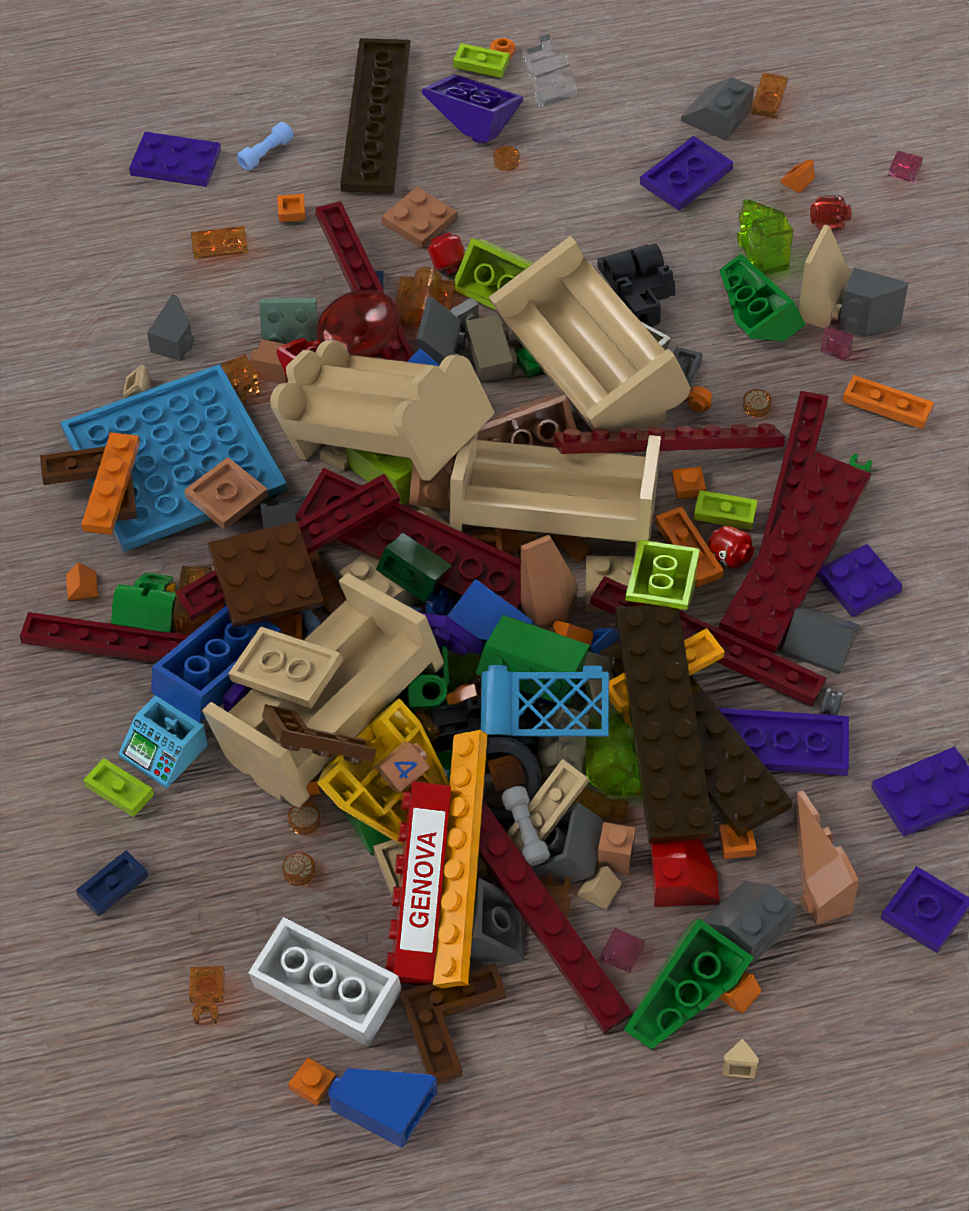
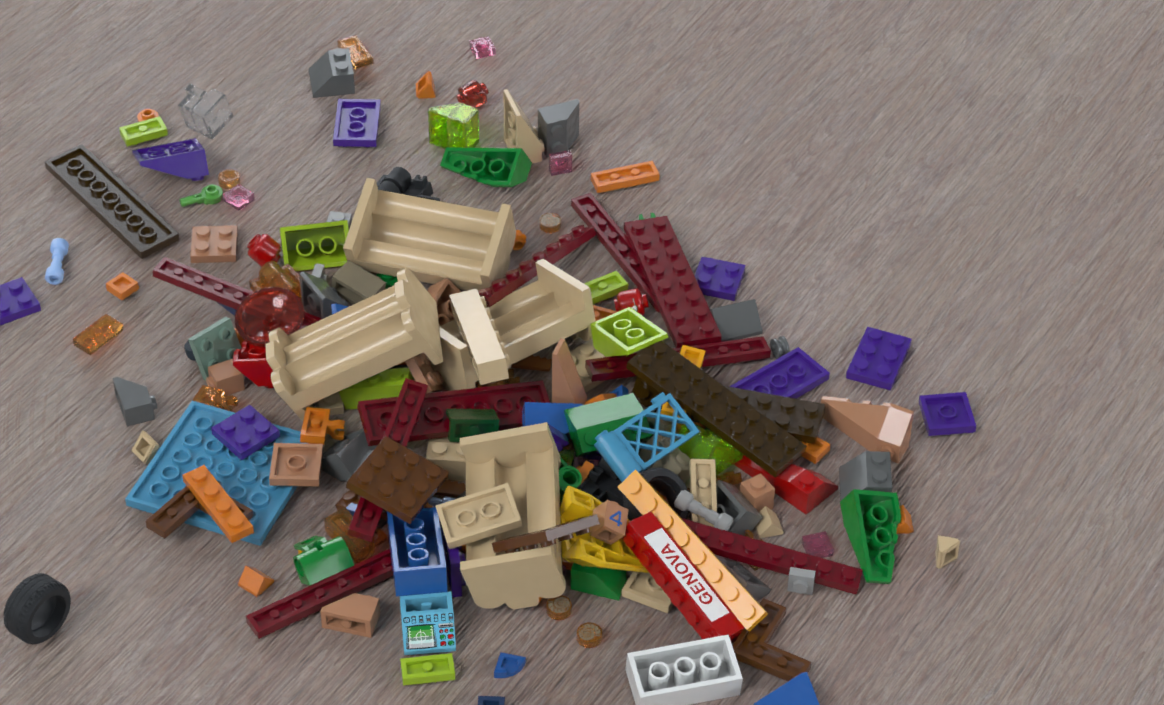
camera: 45 degrees left, 10 degrees down
none -> bright green plate [179,184,223,207]
none -> dark purple plate [211,405,280,460]
none -> clear pink plate [223,184,255,211]
none -> orange plate [300,407,345,445]
none -> nougat slope [321,593,380,638]
none -> tan brick [449,288,511,385]
none -> blue tile [494,652,526,678]
none -> light grey plate [787,567,816,595]

